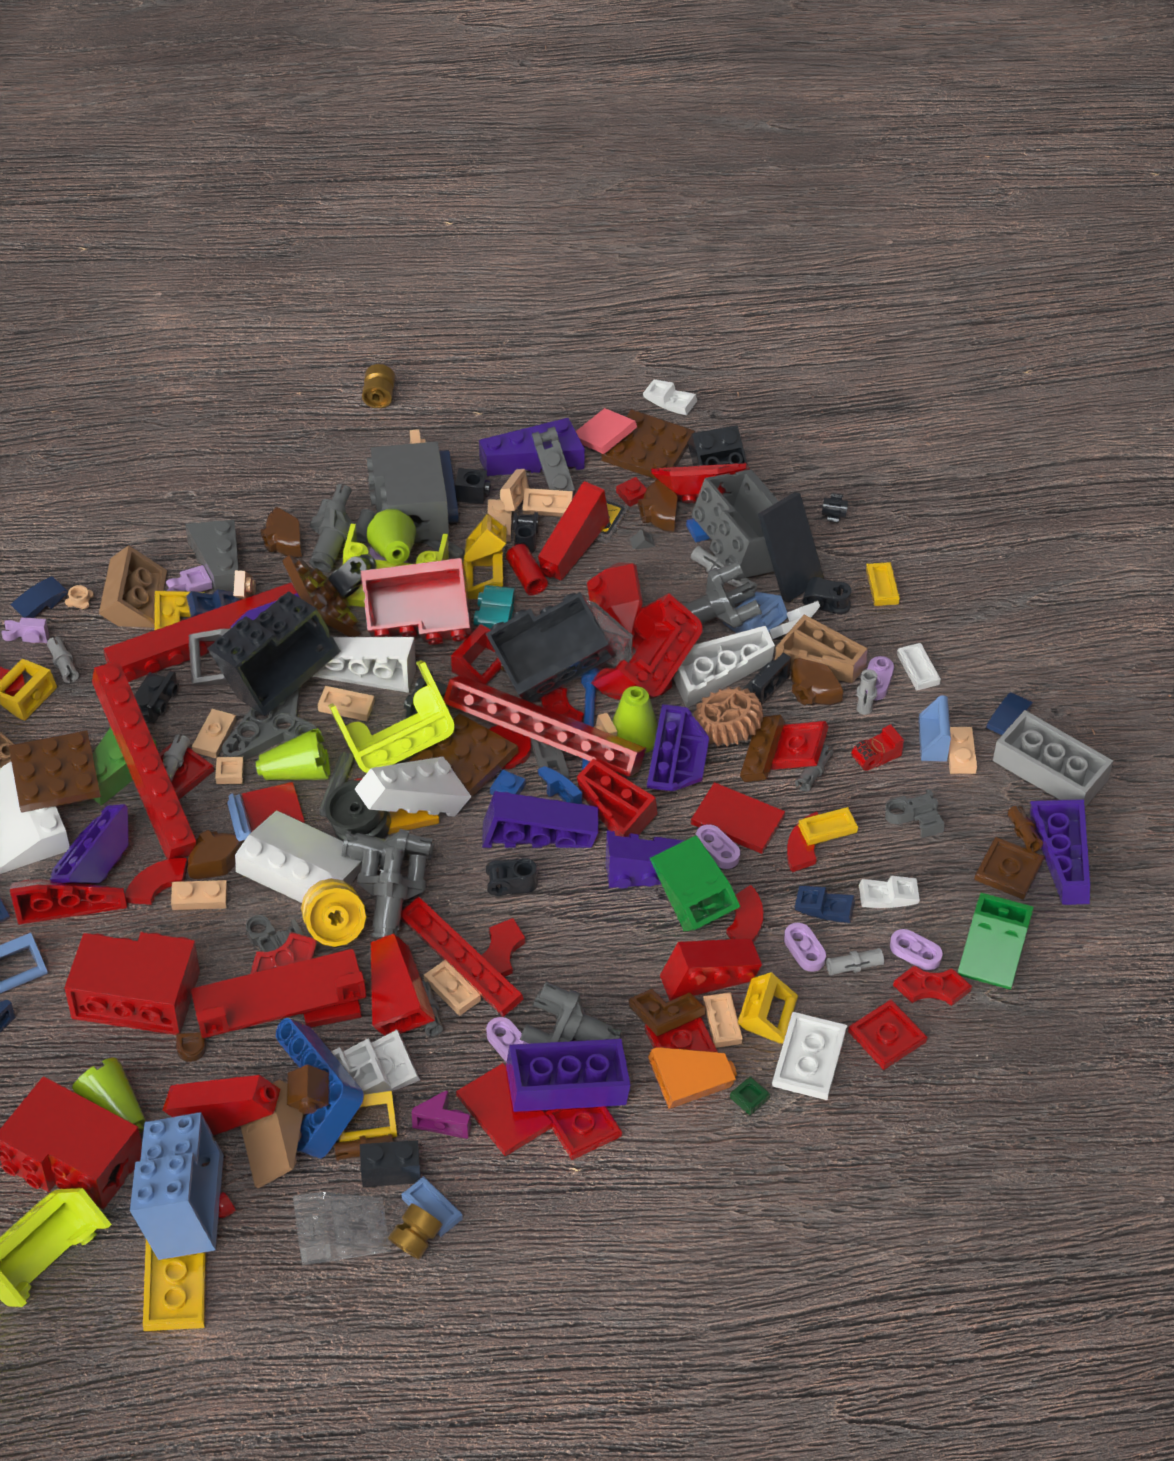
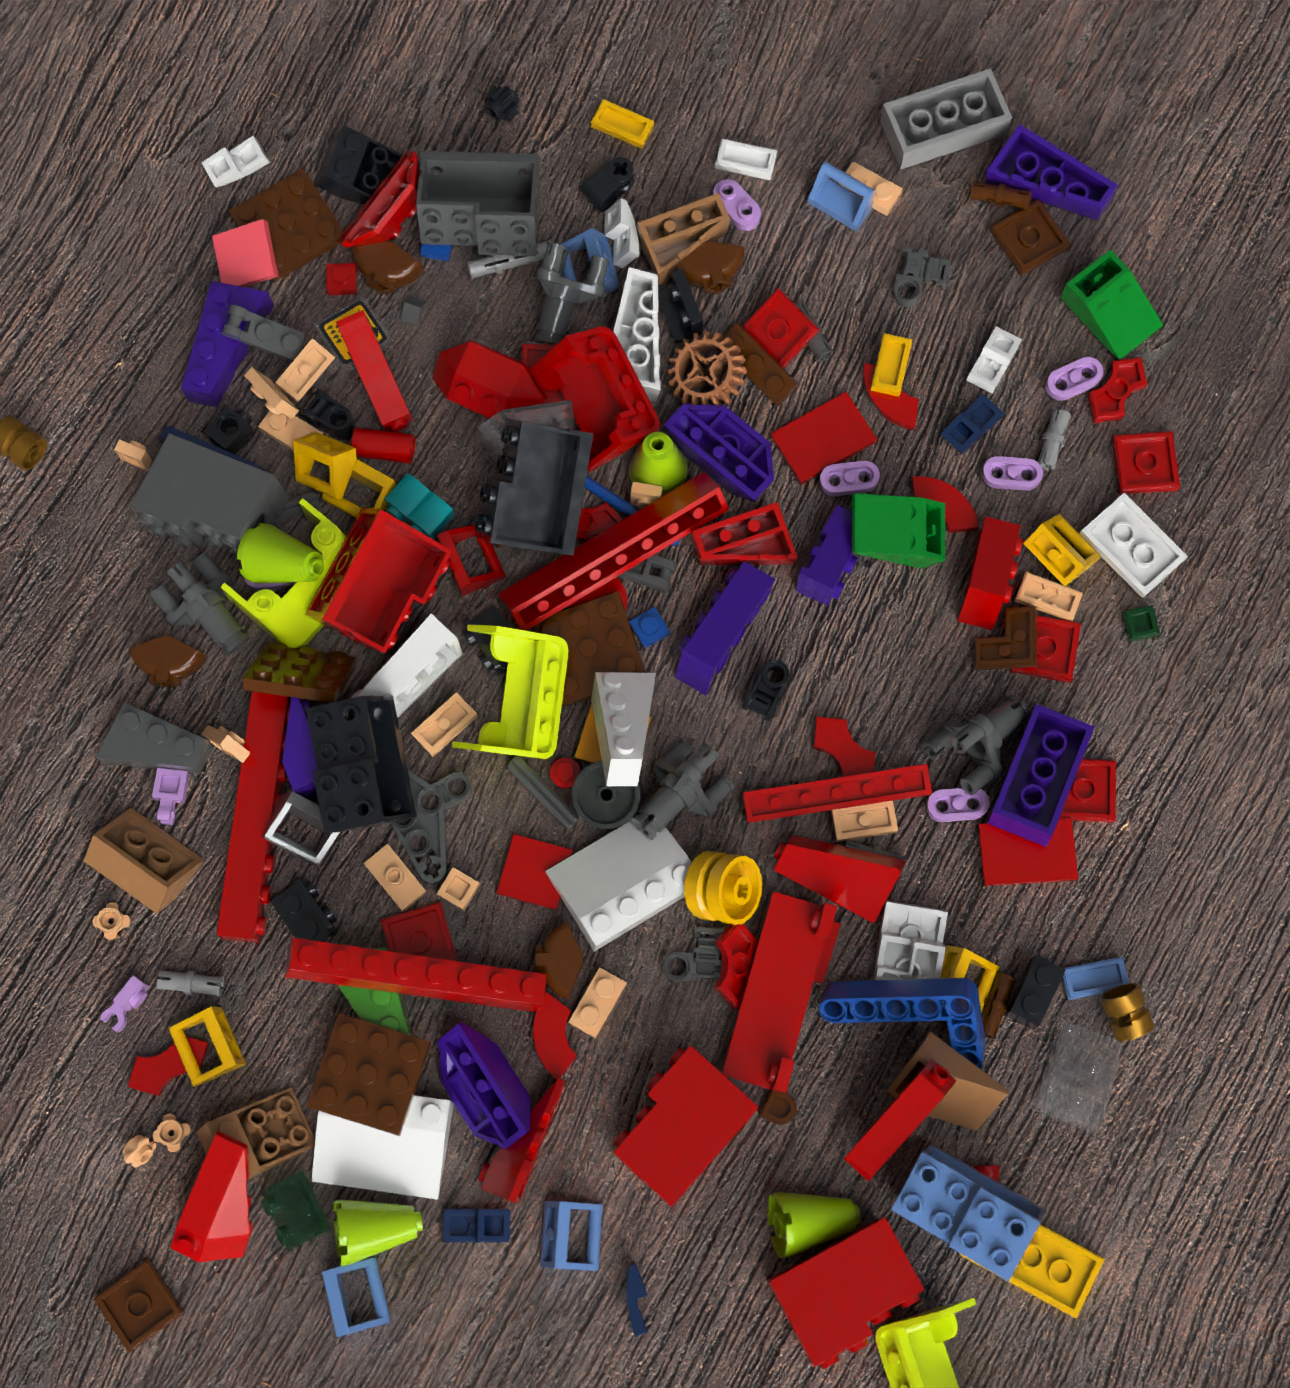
camera: 55 degrees left, 25 degrees up
dark blue slope [10,576,68,618] -> none
yellow tile [154,591,205,630] -> none
light grey pin [163,734,190,783] -> none
dark blue slope [186,589,240,617] -> none
medium blue axle [227,793,251,841] -> none
lime cone [256,728,331,780] -> none
reddish brown brick [287,1064,329,1114] -> none
black piece [328,554,376,599] -> none
dark grey wheel [357,848,427,939] -> none
magenta slope [411,1091,471,1139] -> none
blue slope [538,766,582,804] -> none
orange slope [648,1047,737,1109] -> none
black tile [758,492,824,602] -> none
red leg [851,724,904,771] -> none
light grey pin [856,669,877,715] -> none
dark blue slope [986,692,1033,735] -> none

